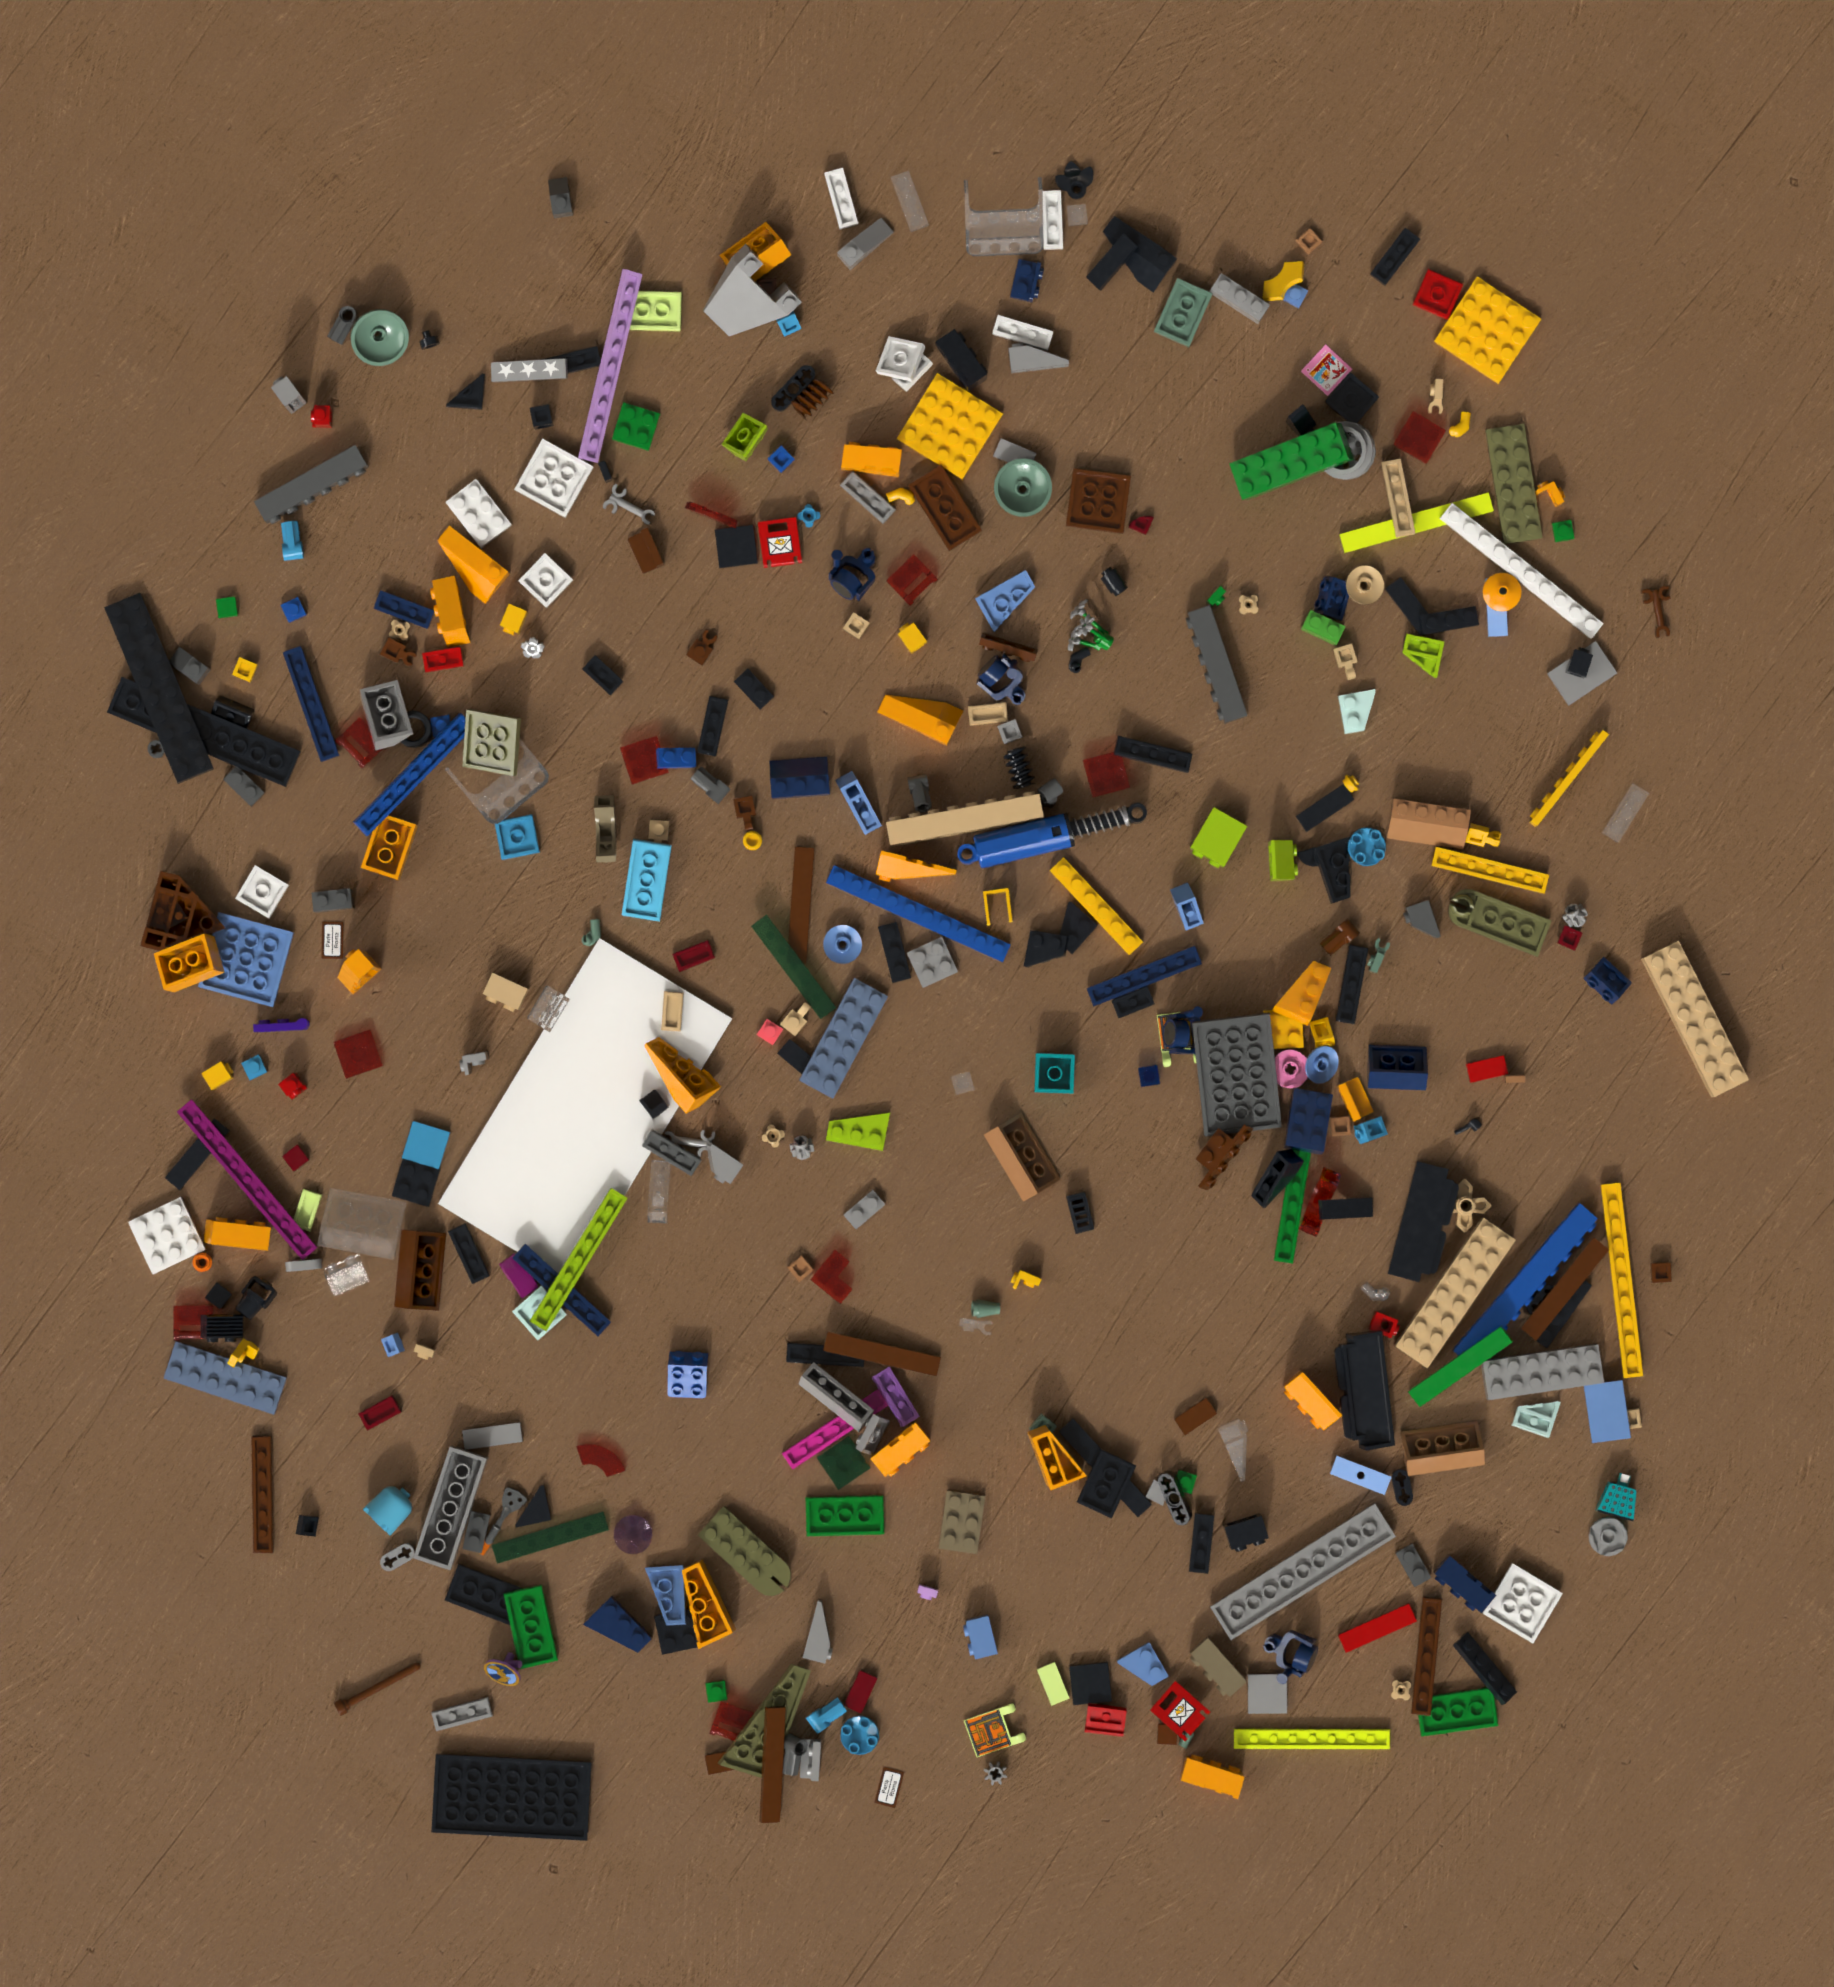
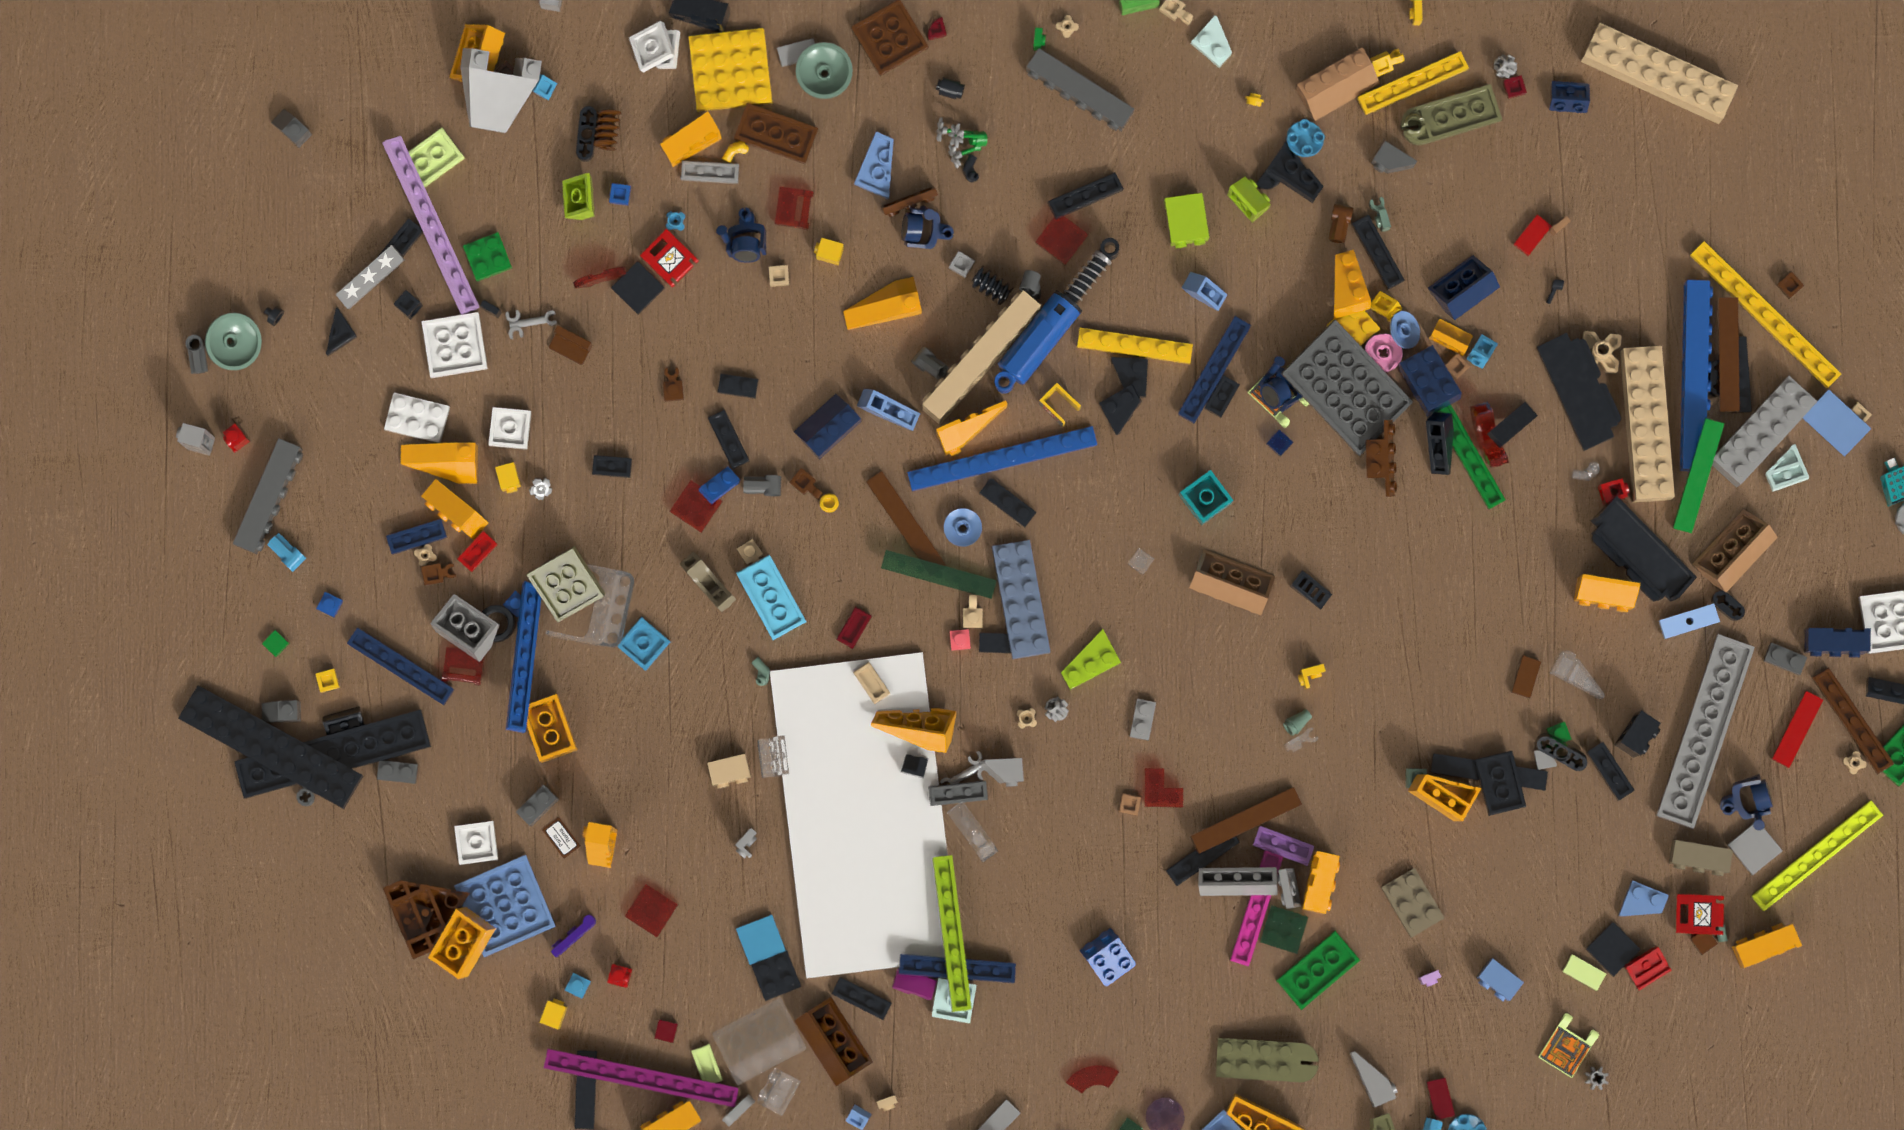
camera: 40 degrees left, 5 degrees down
light grey plate [907,937,958,988] -> none
tan tile [968,702,1008,726] -> none
black tile [1295,784,1355,832] -> none

